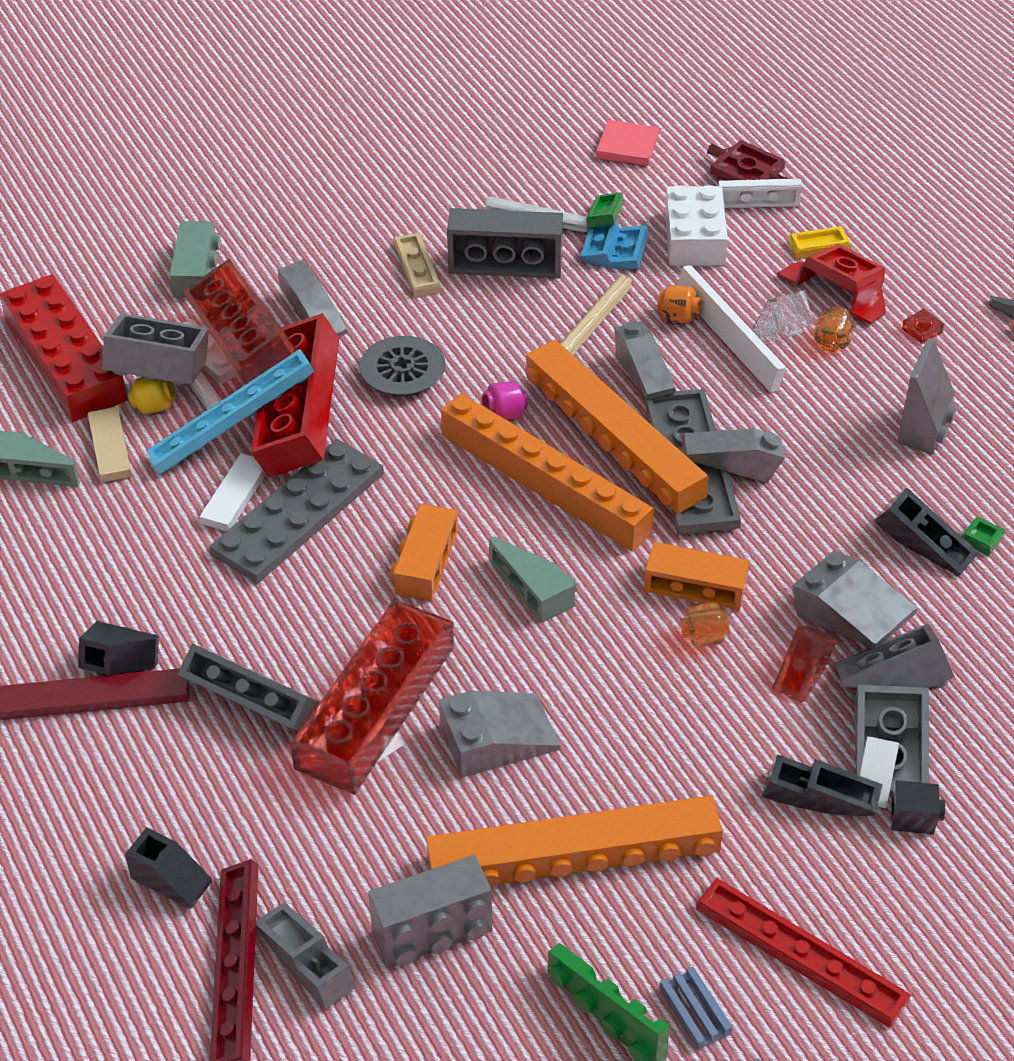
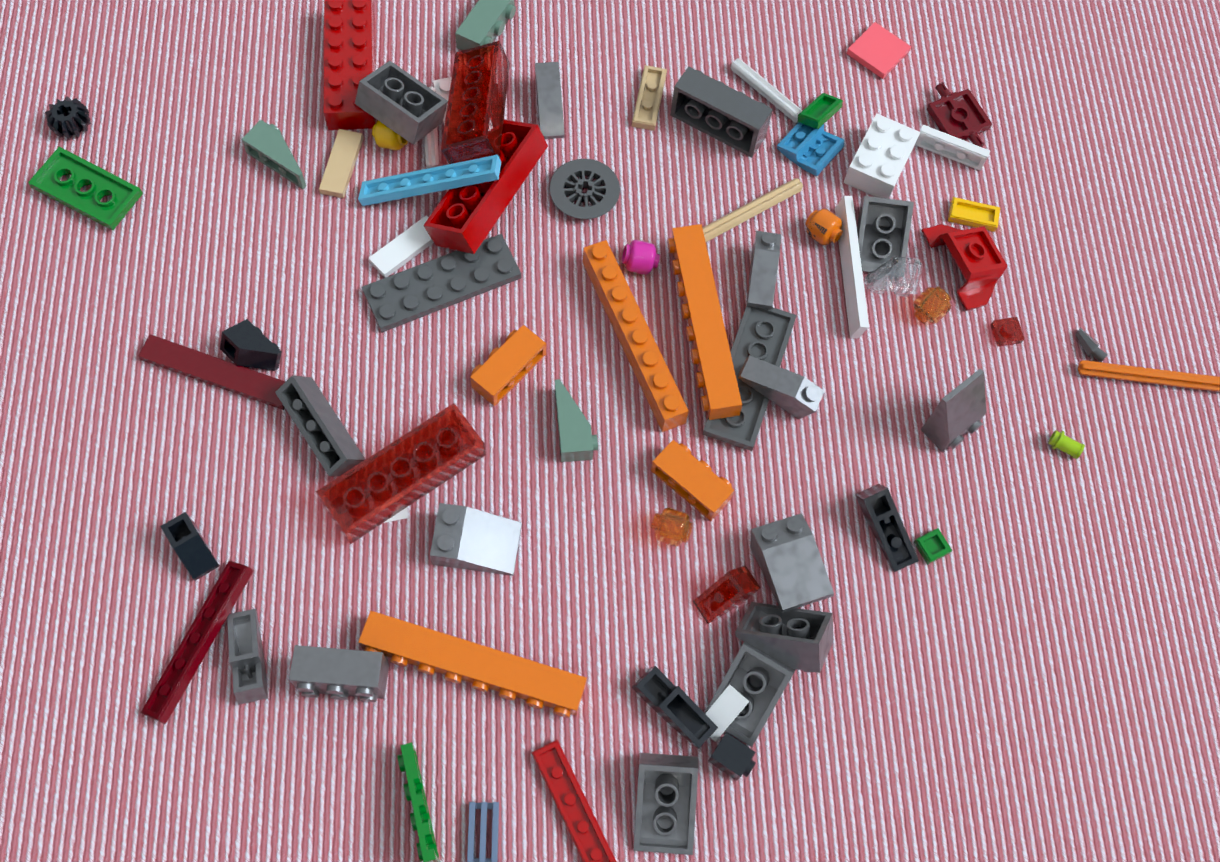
camera: 20 degrees right, 20 degrees up
none -> flat silver slope [634,753,699,855]
none -> flat silver slope [857,196,914,276]

